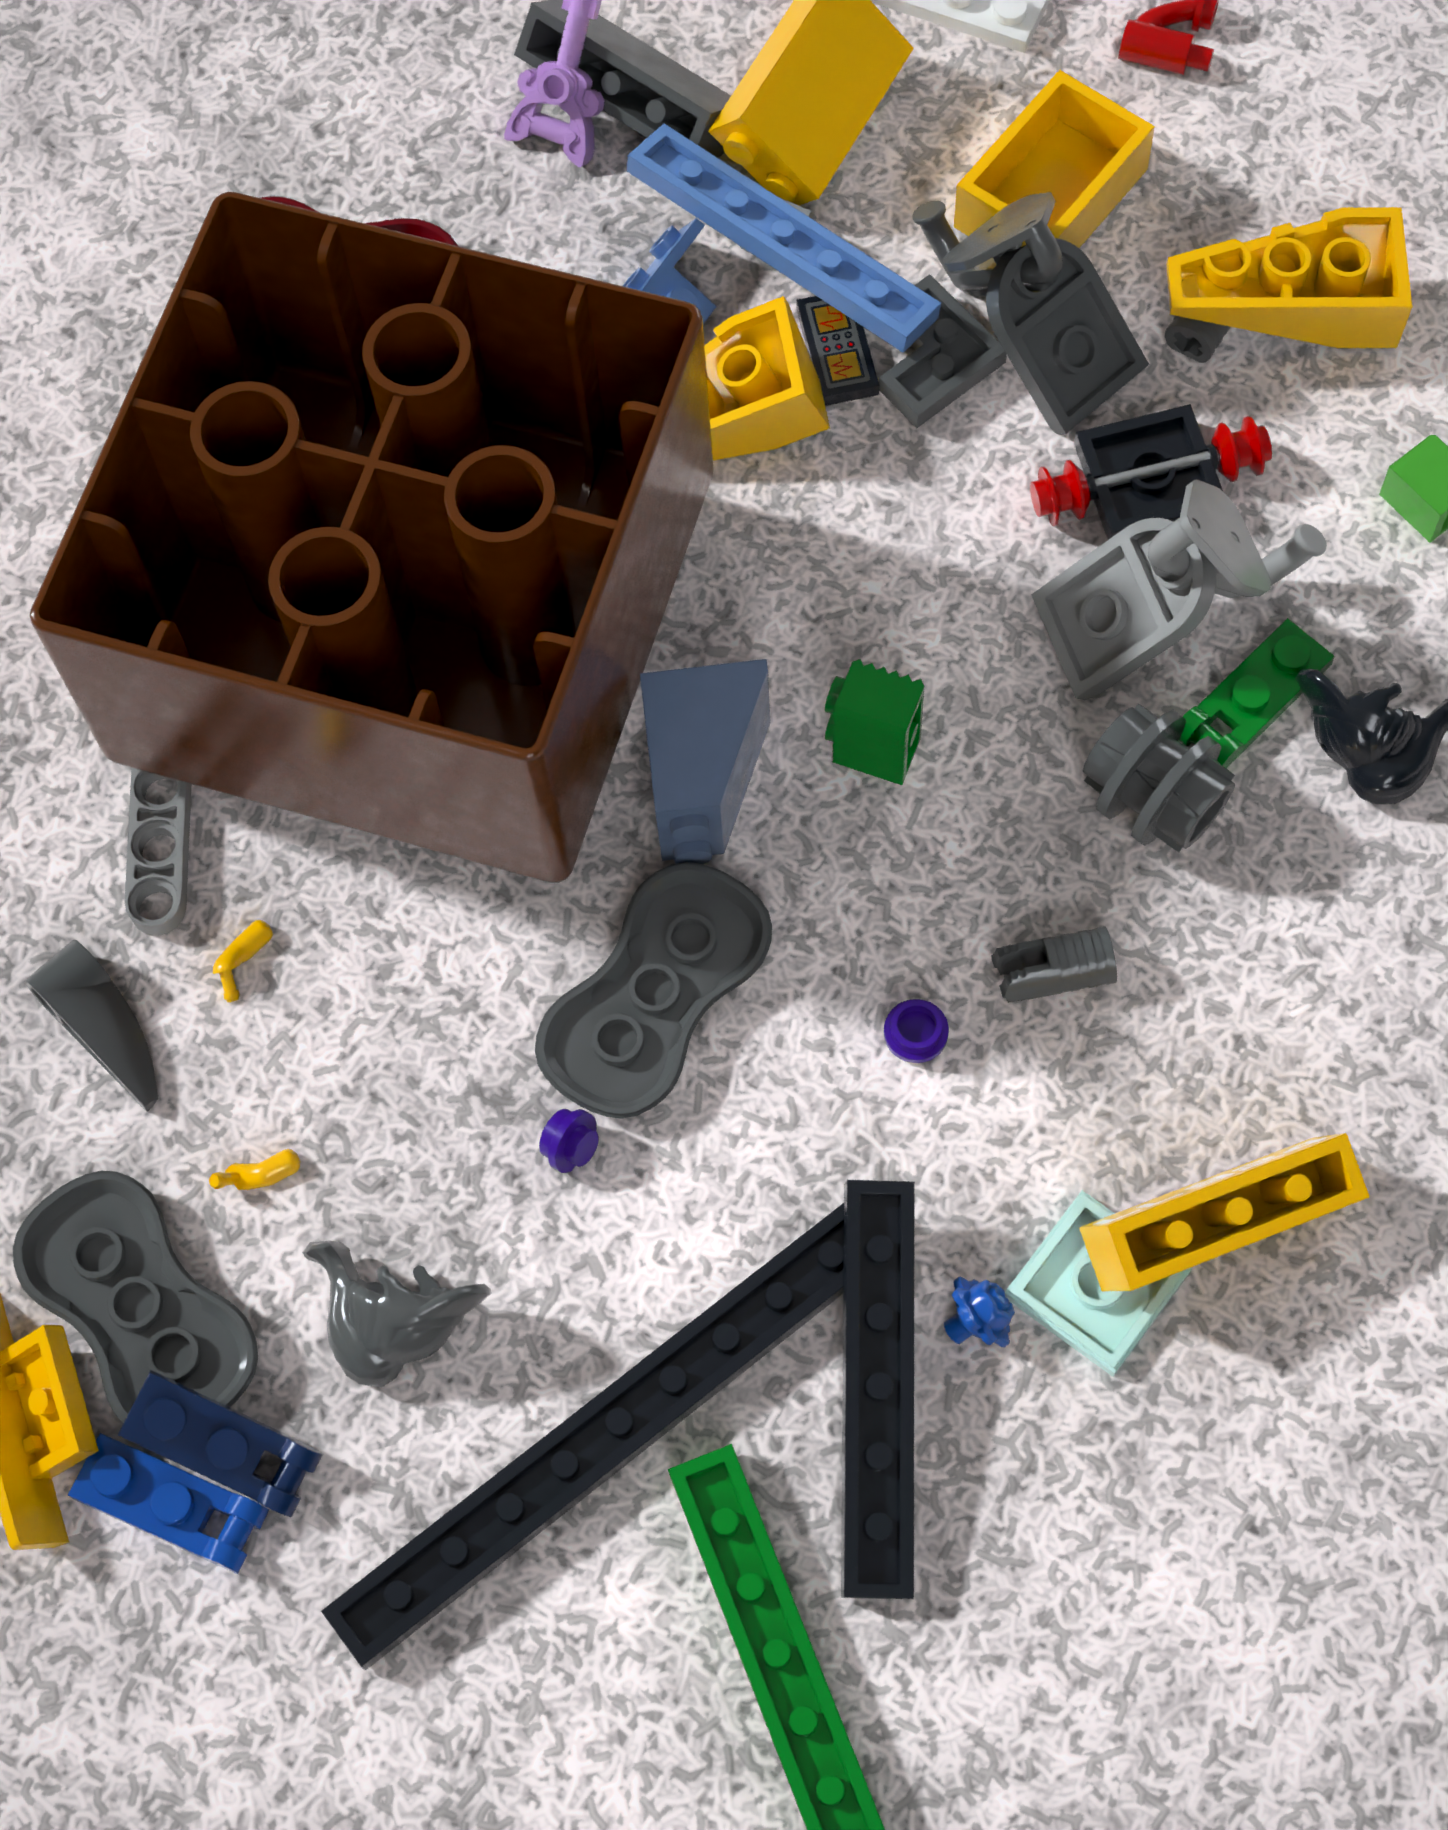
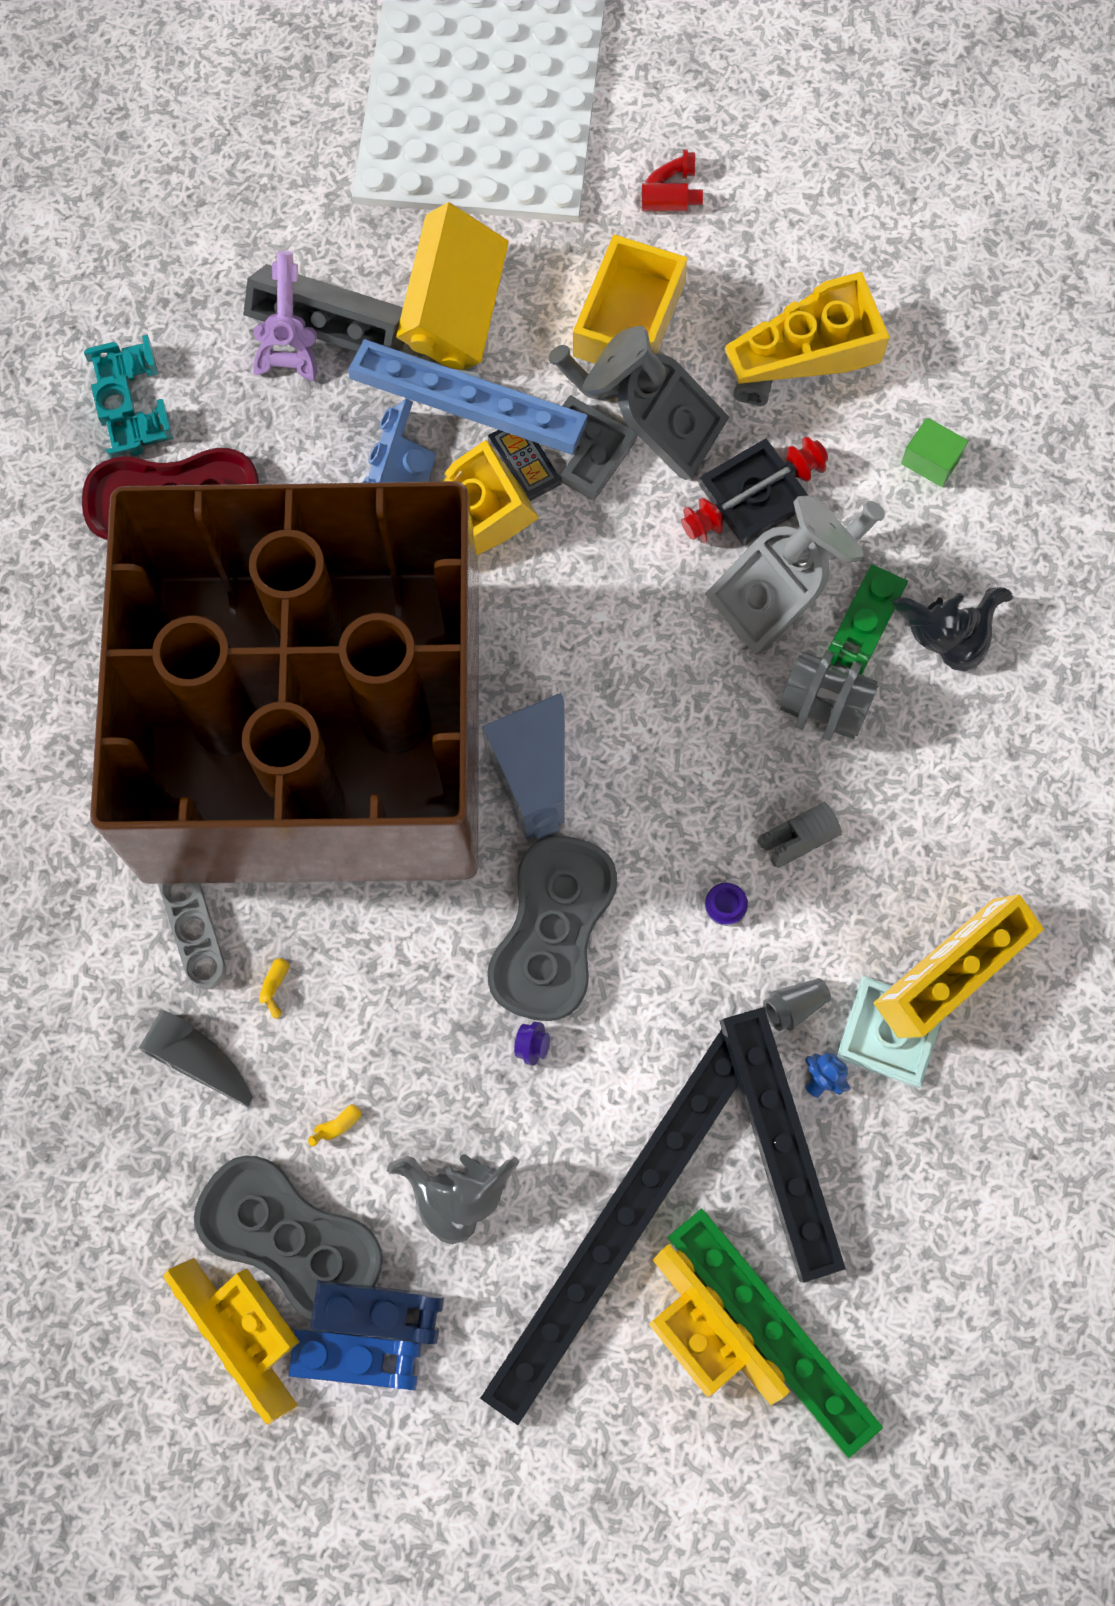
camera: 20 degrees left, 5 degrees up
green brick [825,659,924,785] -> none
none -> teal piece [84,334,174,459]
none -> yellow bracket [649,1244,790,1406]
none -> dark grey cone [763,978,831,1031]

